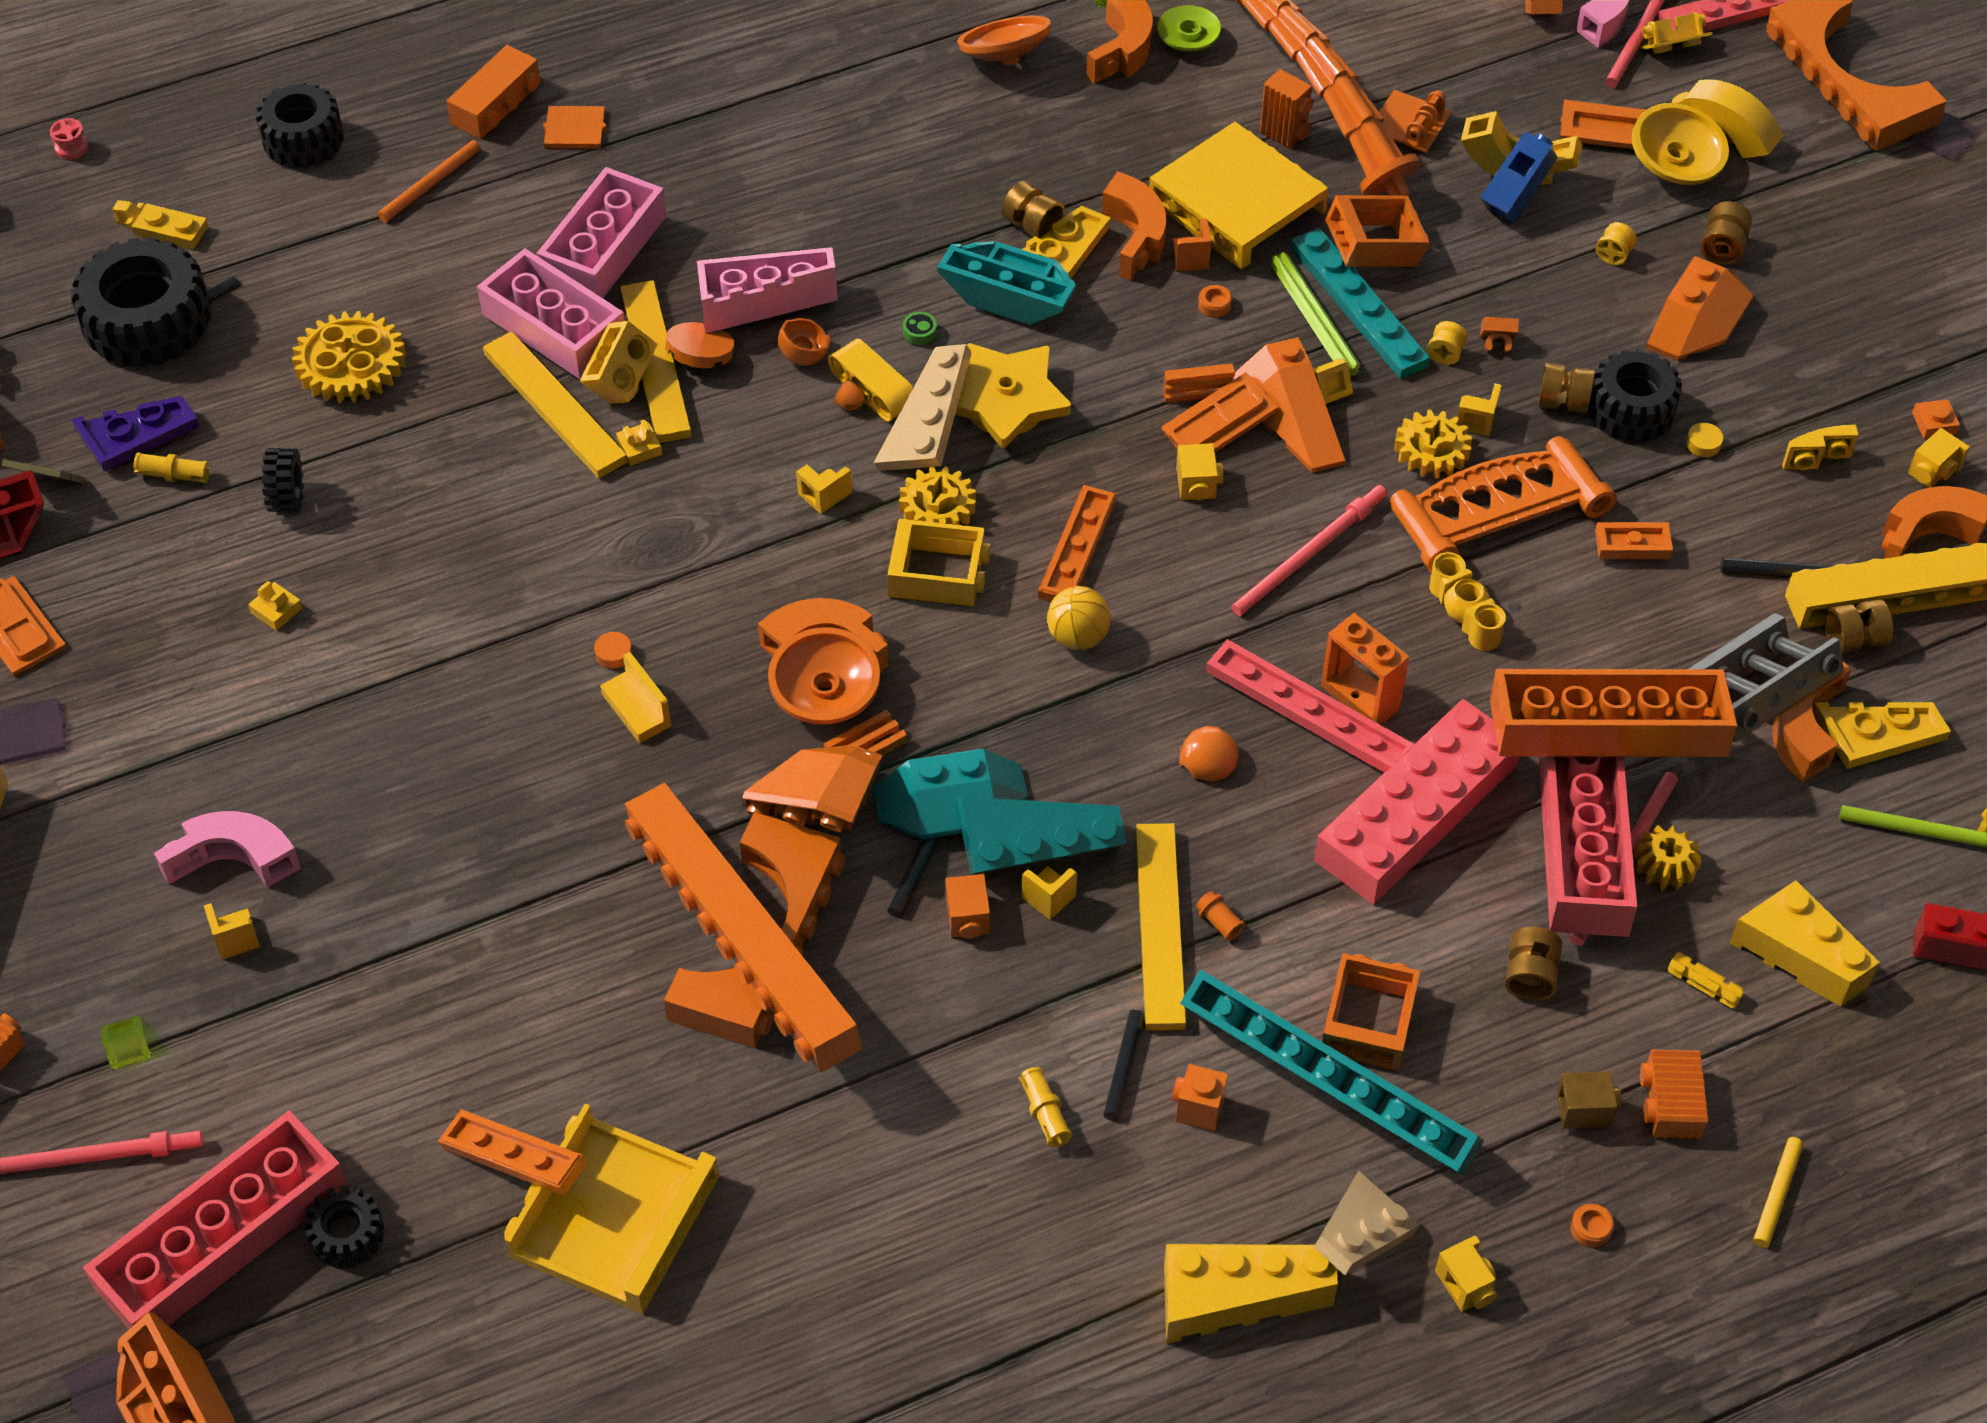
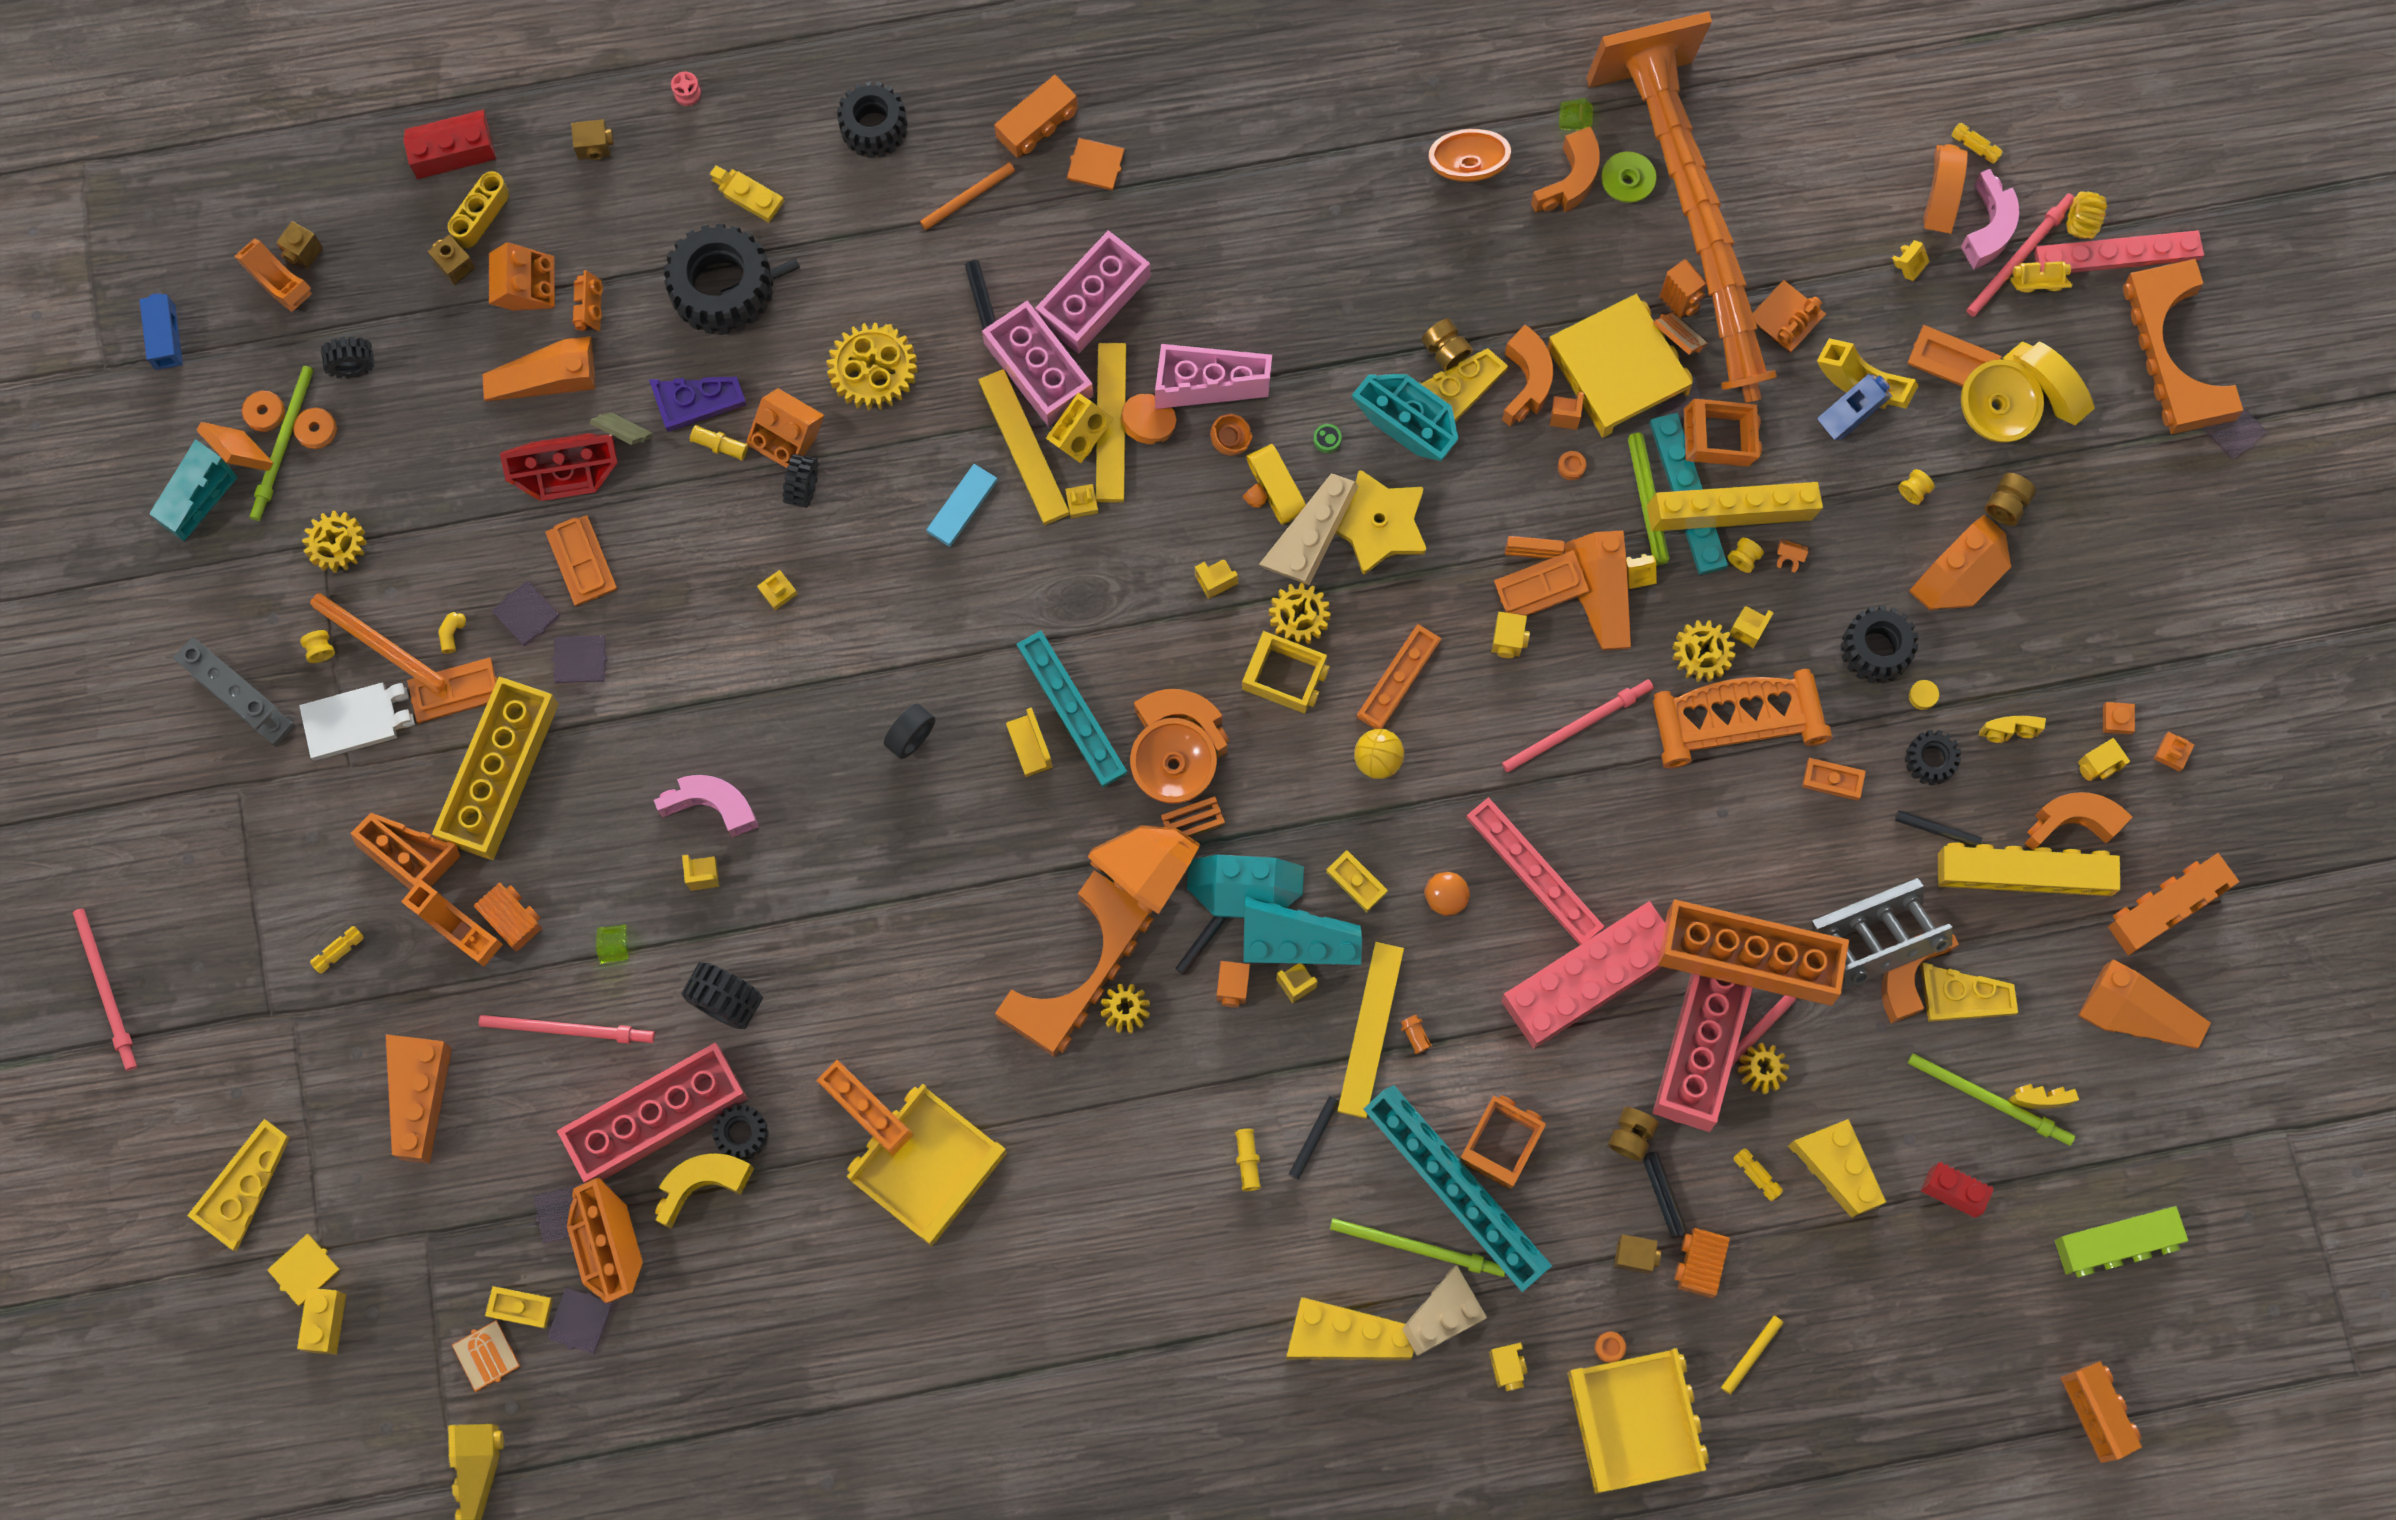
camera: 15 degrees right, 20 degrees up
orange tile [594,632,632,669] -> none
orange brick [624,783,862,1073] -> none
orange brick [1172,1064,1228,1132] -> none
orange window [1321,613,1410,725] -> none
yellow piece [1429,552,1506,651] -> none
pearl gold wheel [1538,363,1595,414] -> none
pearl gold wheel [1825,599,1893,654] -> none
none -> yellow arch [655,1154,754,1229]
none -> black tyre [681,962,763,1029]
none -> orange slope [746,388,824,468]
none -> black tyre [883,704,936,759]
none -> medium azure tile [926,464,998,547]
none -> black axle [965,260,996,330]
none -> teal plate [1017,630,1127,788]
none -> yellow gear [1101,984,1150,1034]
none -> yellow plate [1326,850,1388,912]
none -> lime bar [1330,1218,1505,1277]
none -> yellow panel [1567,1348,1709,1494]
none -> black axle [1643,1151,1687,1238]
none -> yellow brick [1647,482,1823,532]
none -> orange piece [1653,312,1708,355]
none -> yellow tile [1892,240,1930,281]
none -> black tyre [1905,730,1961,785]

